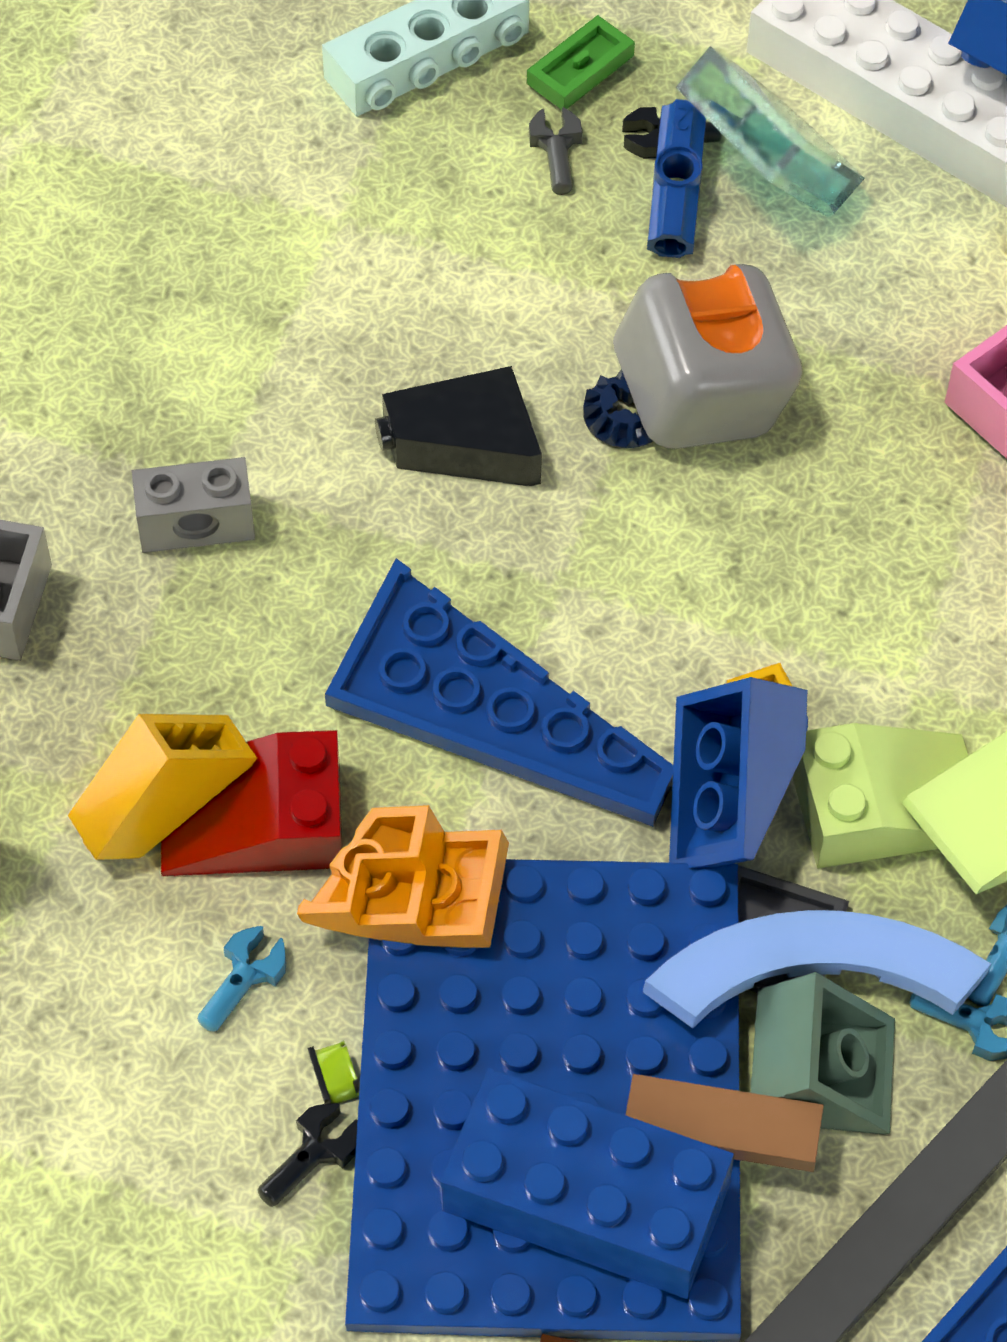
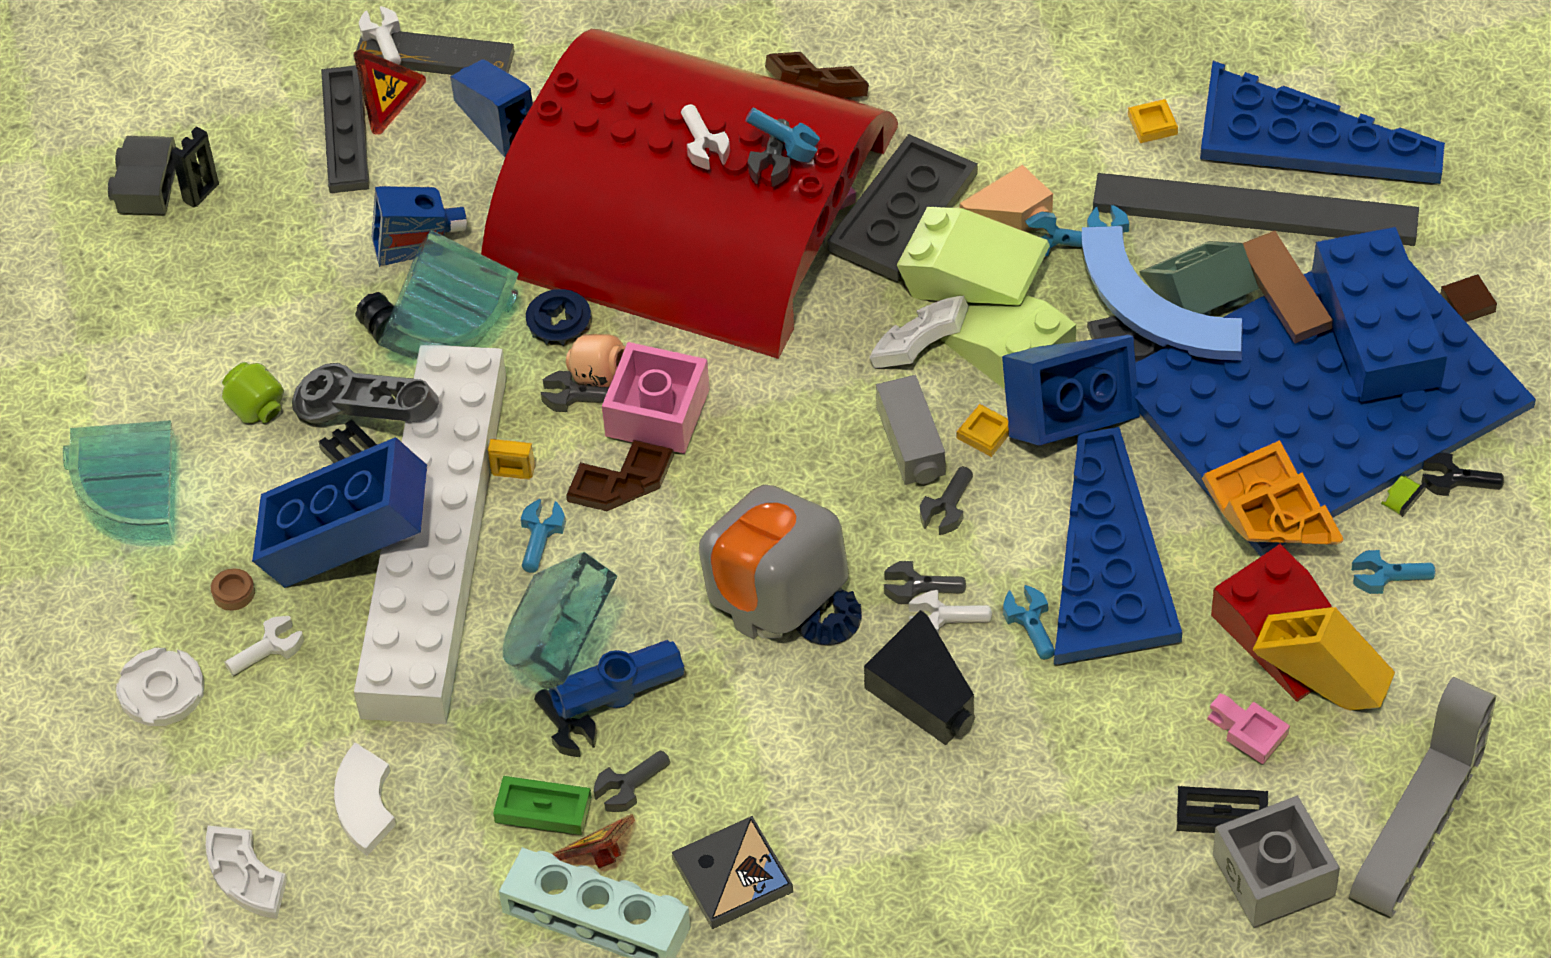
camera: 120 degrees left, 5 degrees down
light grey brick [131,457,255,553] -> none
none -> dark azure bar [521,499,566,573]
none -> clear red piece [551,814,635,868]
none -> reddish brown tile [566,440,674,512]
none -> tile [672,816,793,929]
none -> white tile [869,296,969,369]
none -> light grey brick [876,375,945,485]
none -> dark grey bar [884,561,966,605]
none -> white bar [909,590,992,634]
none -> dark grey bar [920,466,973,535]
none -> dark azure bar [1003,585,1055,660]
none -> black tile [1176,786,1268,833]
none -> bright pink plate [1207,693,1290,764]

